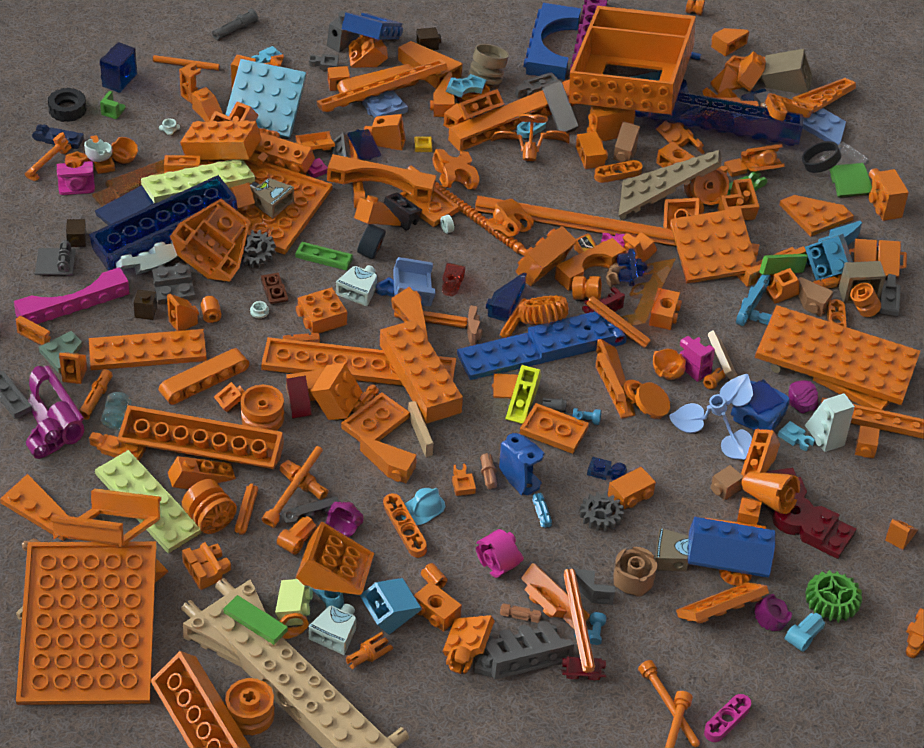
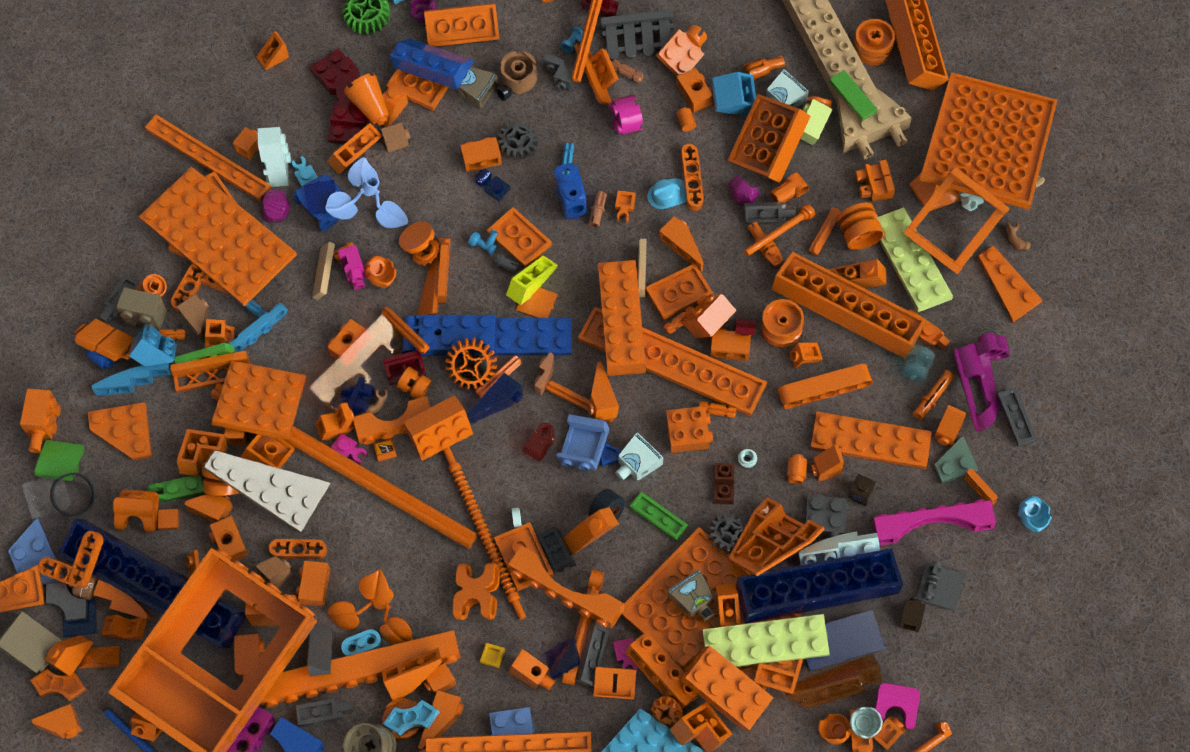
camera: 155 degrees left, 20 degrees up
orange piece [486,199,534,236] -> none

